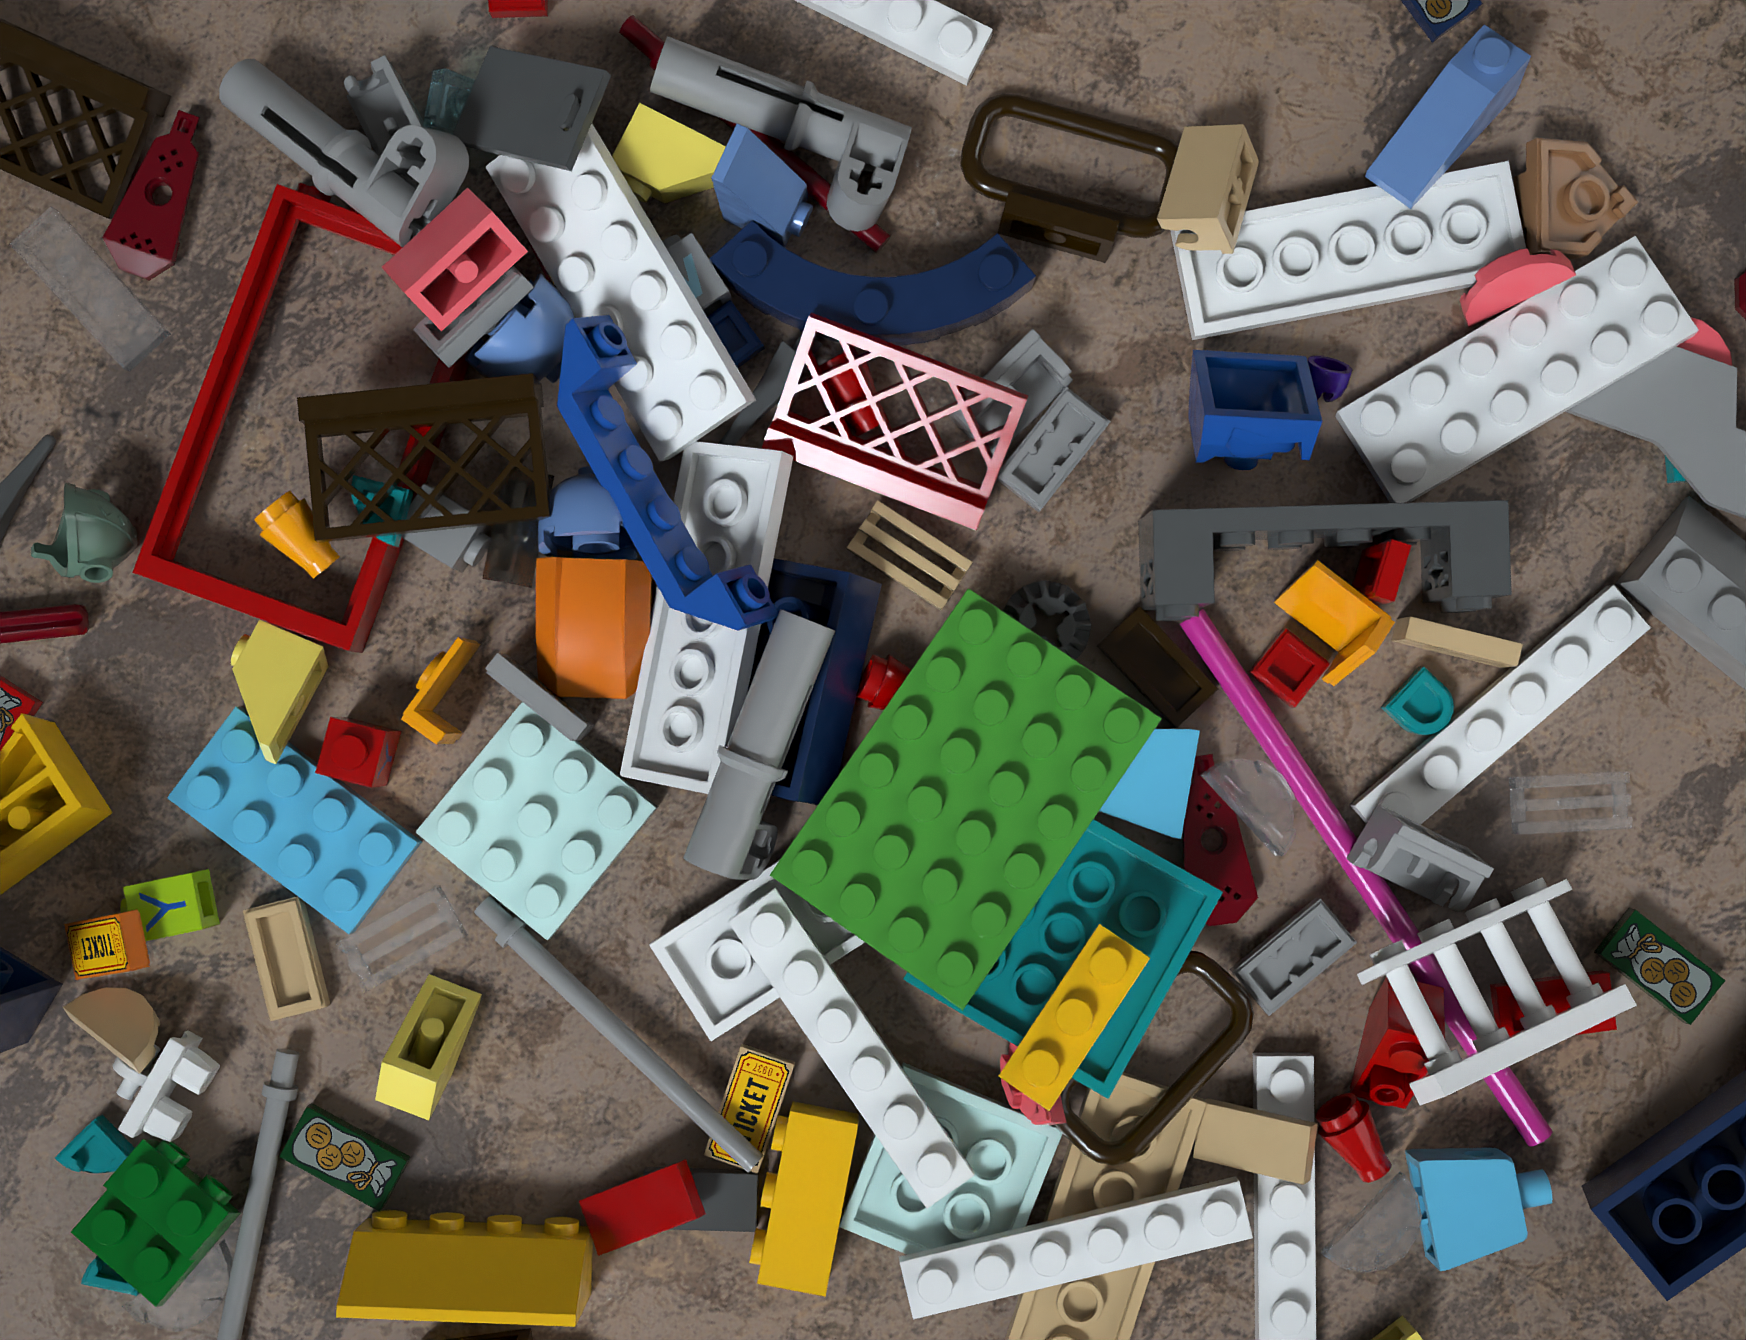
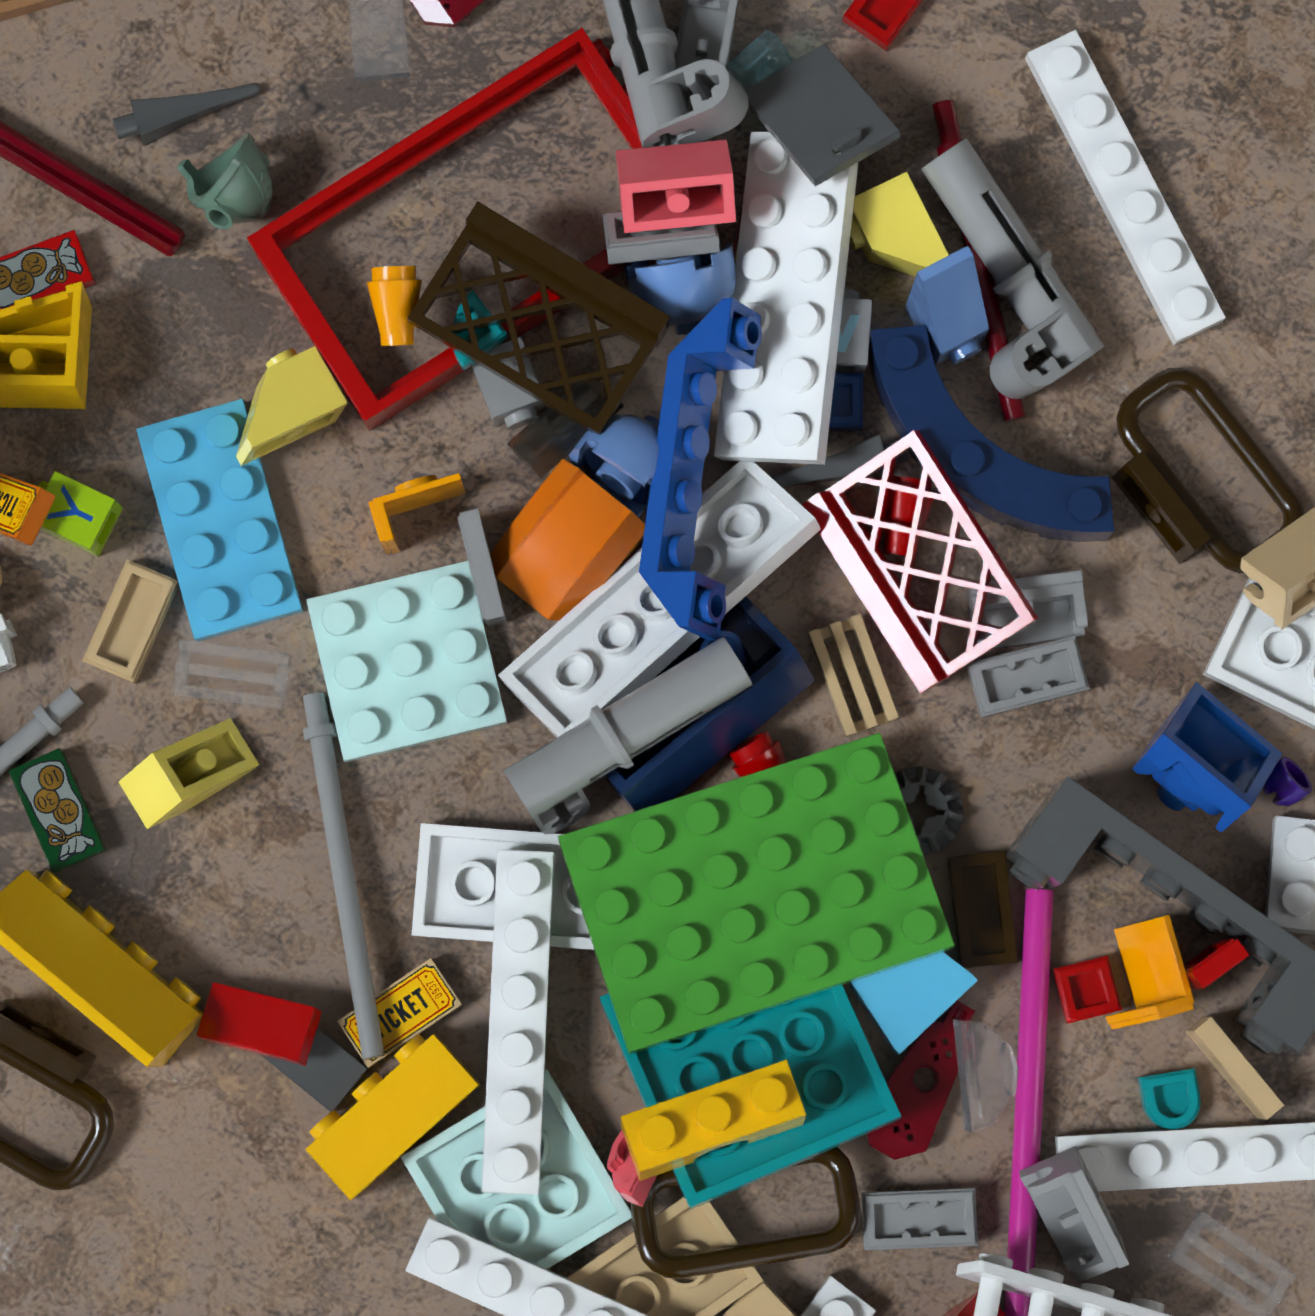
camera: 35 degrees right, 5 degrees down
red brick [315,717,402,788] -> none

